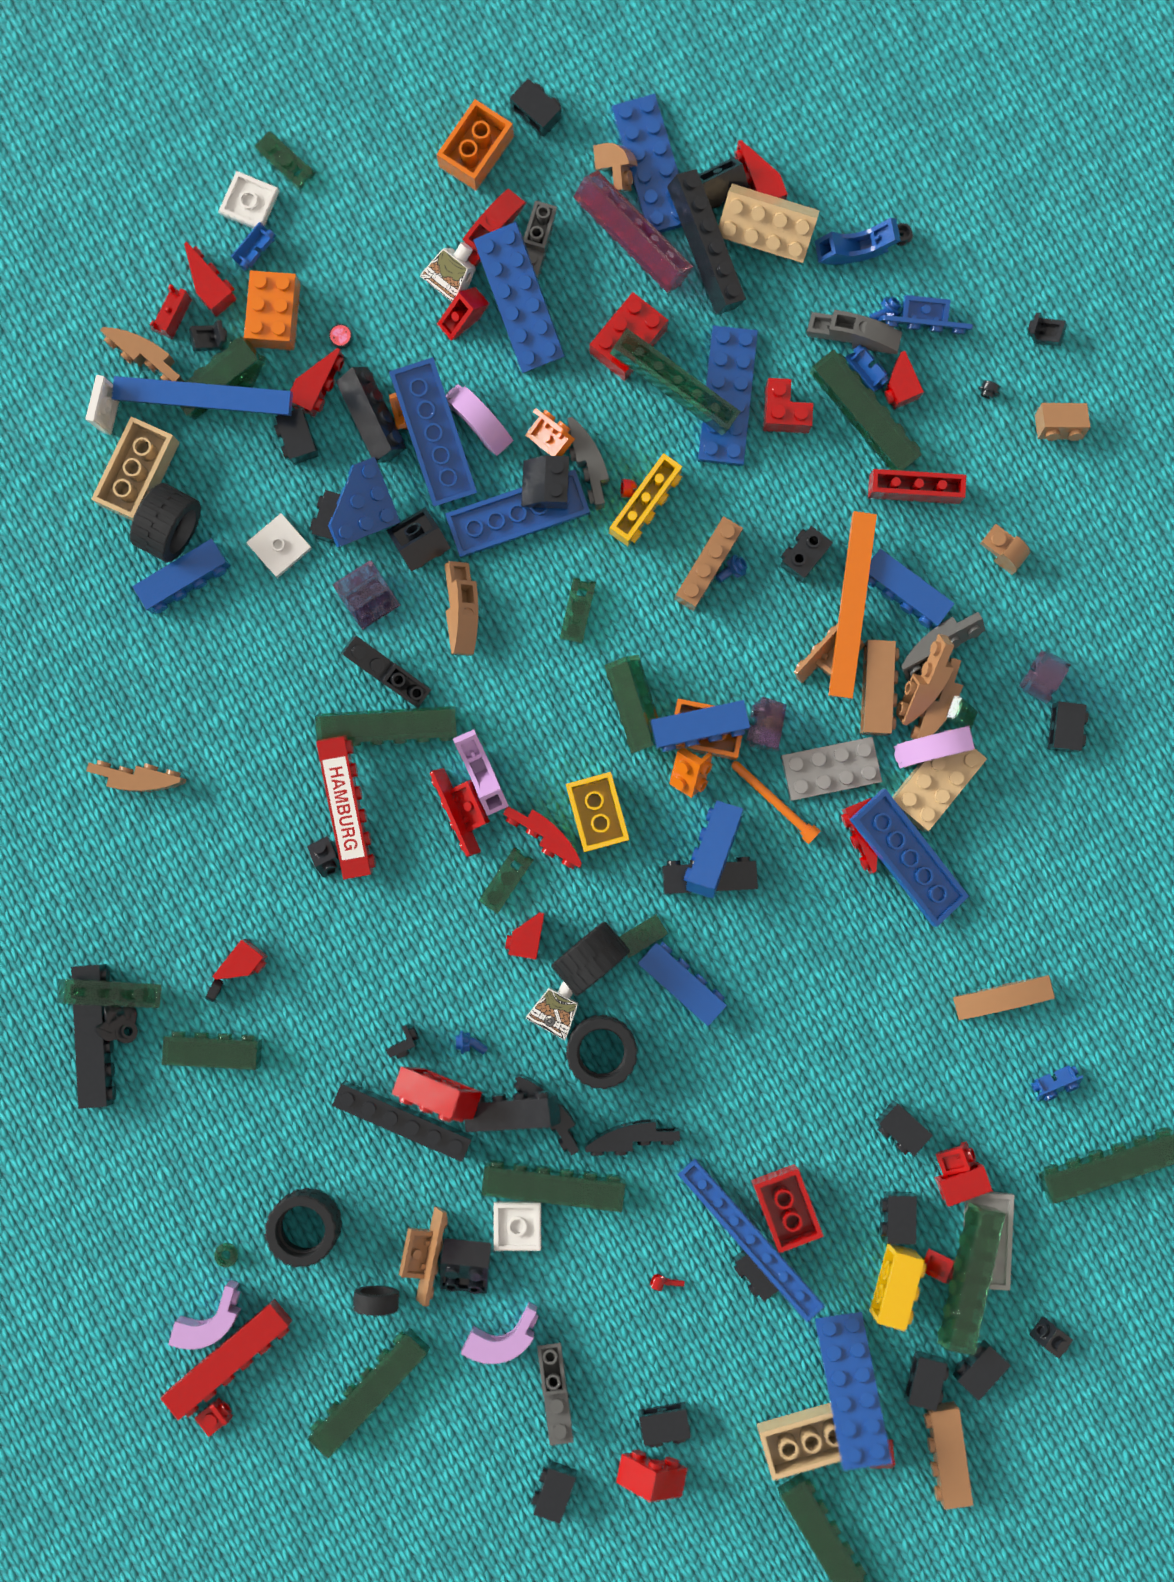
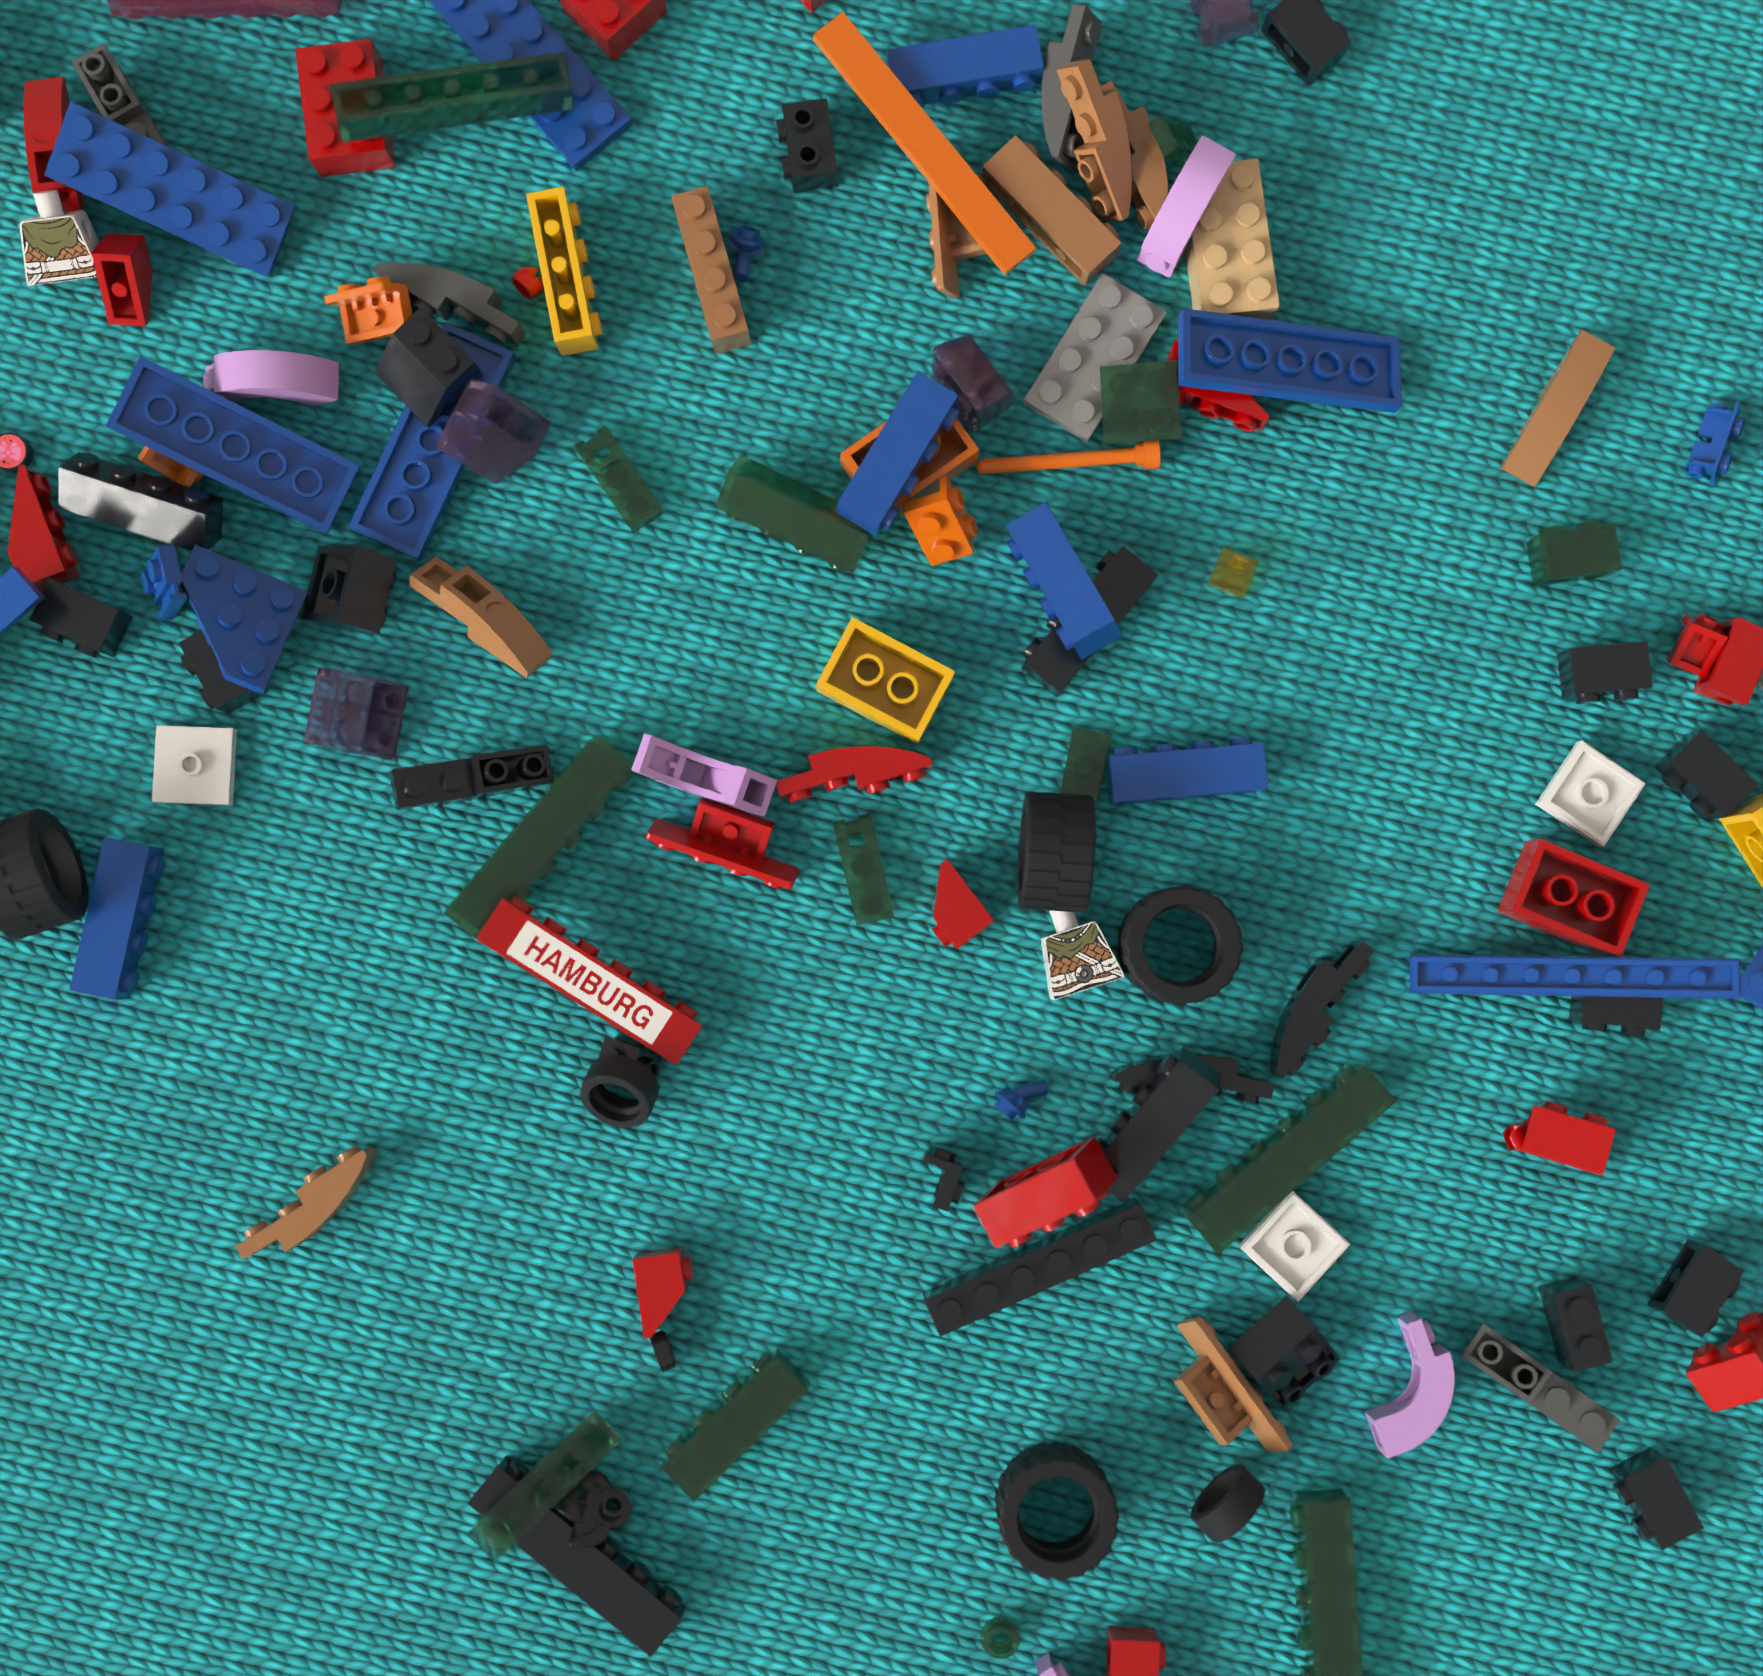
camera: 50 degrees left, 0 degrees up
none -> blue plate [141,544,187,622]
none -> clear purple slope [435,378,551,484]
none -> black tyre [580,1055,660,1128]
none -> clear green hinge [1100,360,1181,445]
none -> clear yellow tile [1207,547,1259,599]
none -> red brick [1521,1101,1616,1176]
none -> clear green brick [1526,520,1622,587]
none -> white plate [1535,740,1646,847]
none -> black brick [1538,1277,1613,1372]

